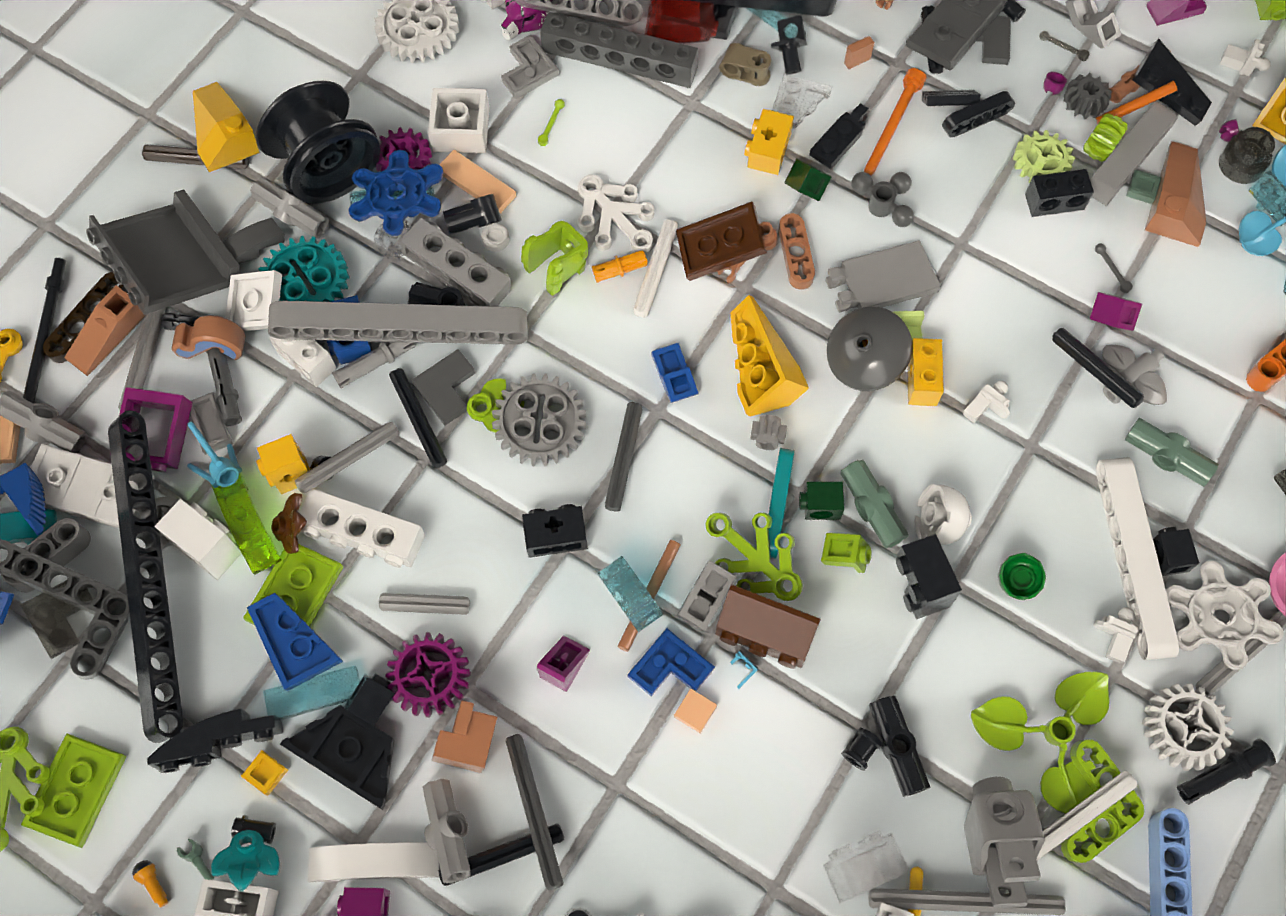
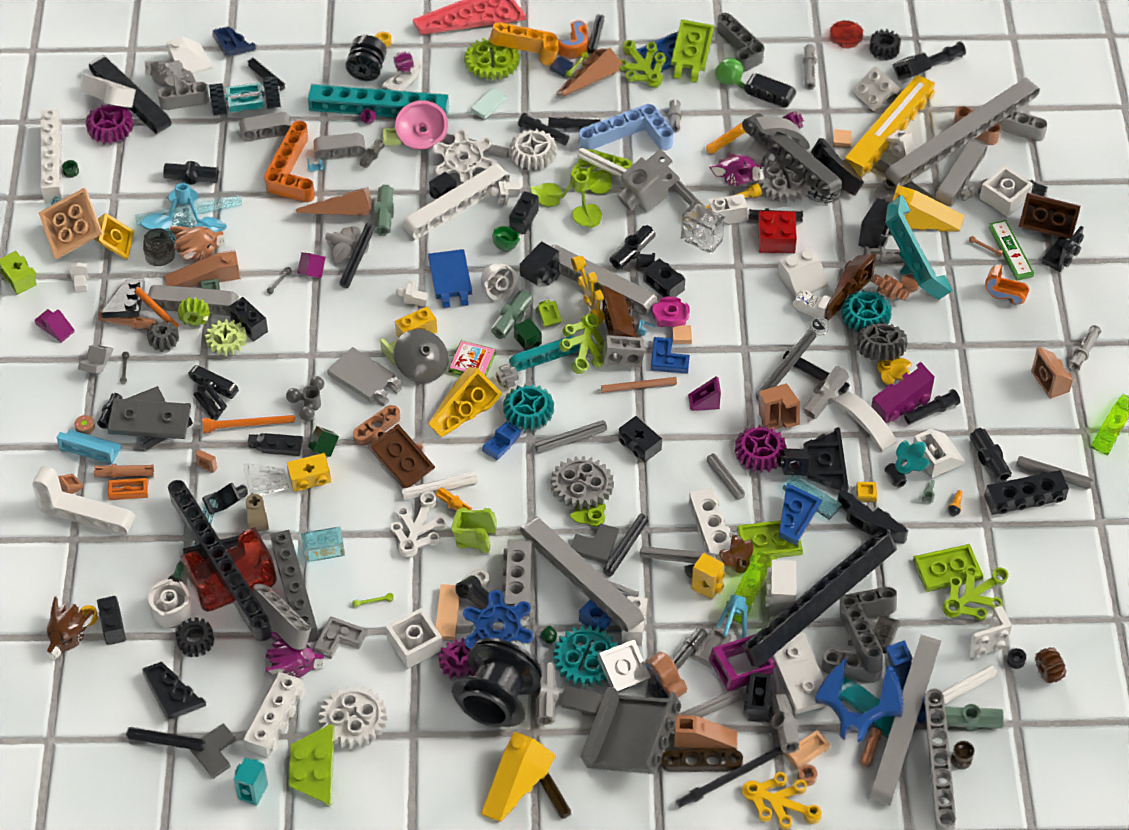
camera: 125 degrees left, 15 degrees down
black piece [408,282,466,306] -> none
clear light blue brick [597,556,664,632] -> none
magenta hinge [1043,72,1067,96] -> none
magenta hinge [1219,119,1241,142] -> none
none -> nougat piece [170,226,225,261]
none -> nougat wedge [296,187,373,217]
none -> clear light blue brick [301,526,345,563]
none -> blue tile [428,249,472,308]
none -> tile [448,340,496,376]
none -> teal gear [503,383,554,431]
none -> black brick [509,191,539,235]
none -> dark green hinge [539,626,557,644]
none -> black pin [548,116,601,130]
none -> light grey beam [551,244,657,315]
none -> yellow plant [571,255,605,325]
none -> black brick [643,258,686,298]
none -> dark pink plate [652,297,690,327]
none -> black brick [744,672,772,723]

